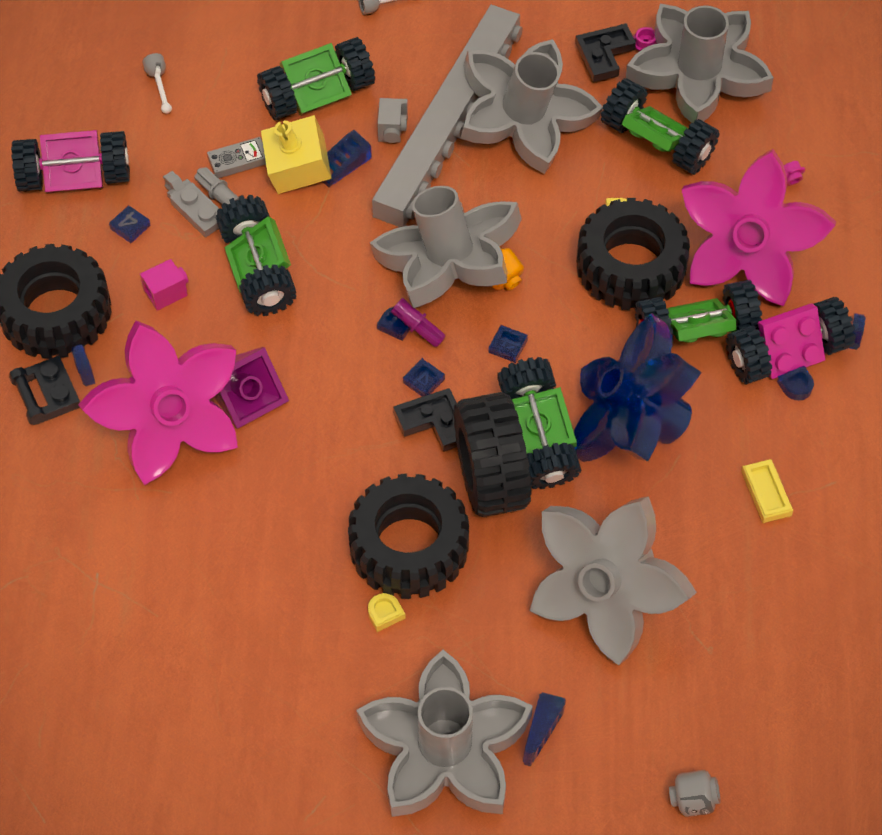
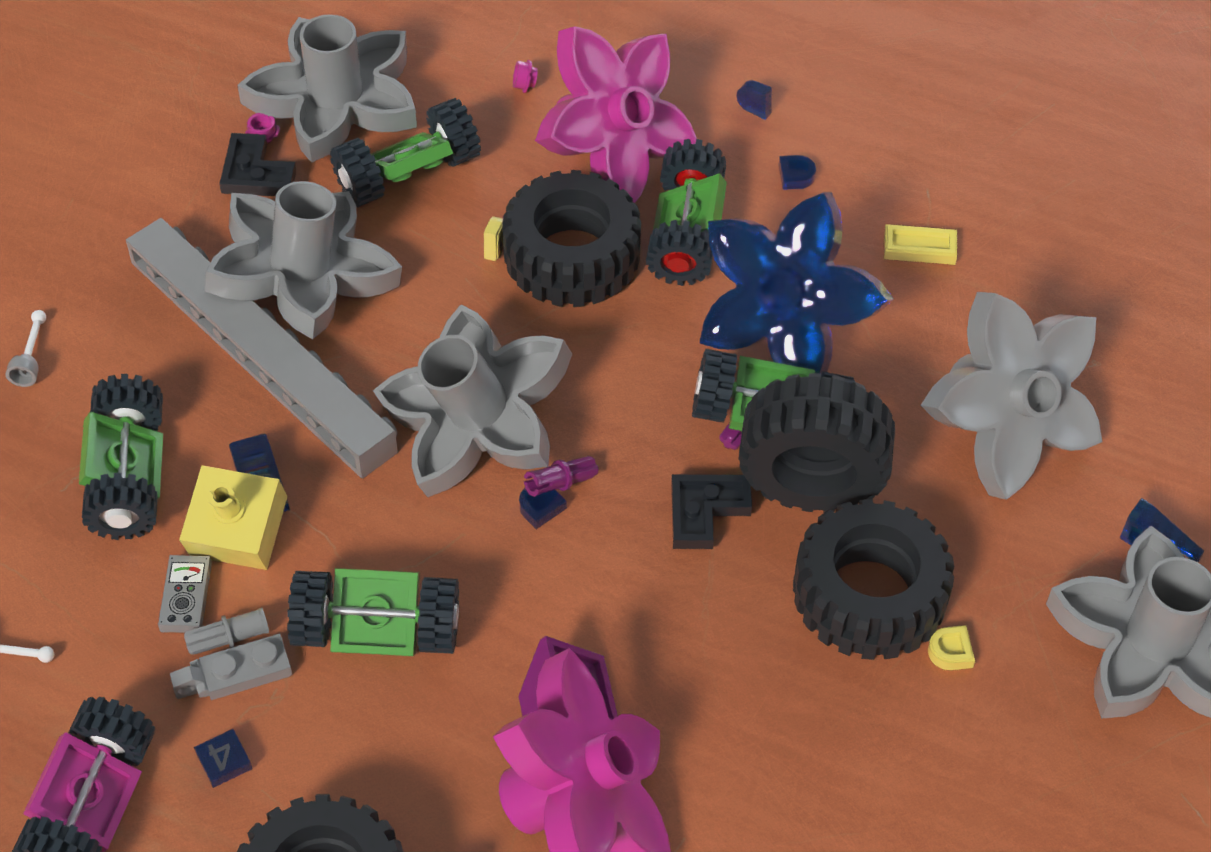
camera: 70 degrees left, 5 degrees down
dark pink brick [140,259,189,311] -> none
light grey brick [378,98,408,143] -> none
clear blue tile [403,358,445,397] -> none
clear blue tile [489,325,528,363] -> none
plate [726,297,856,384] -> none

